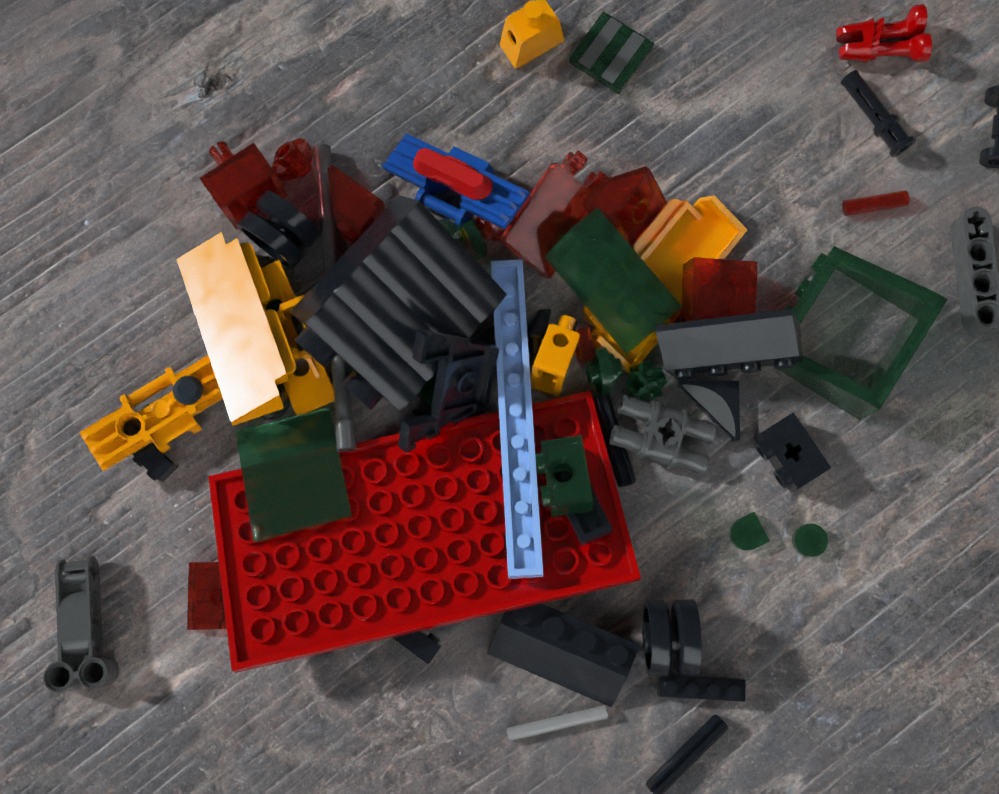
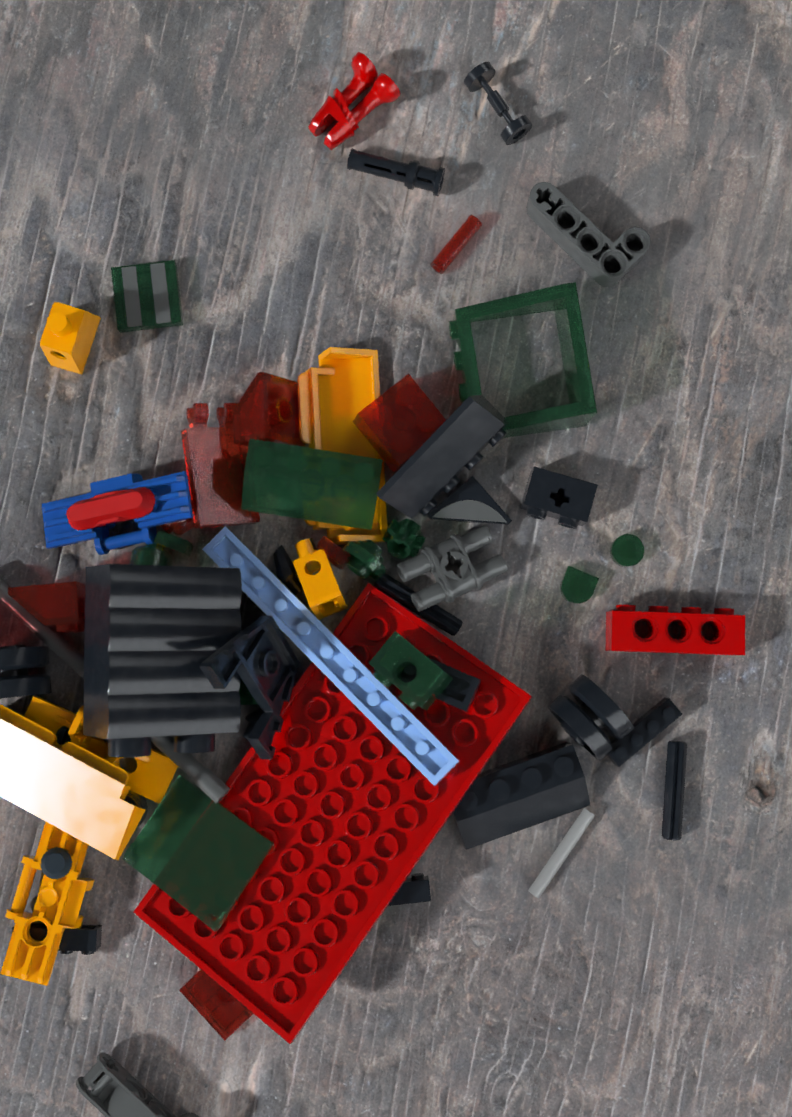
camera: 50 degrees left, 5 degrees up
none -> red brick [605,605,745,656]

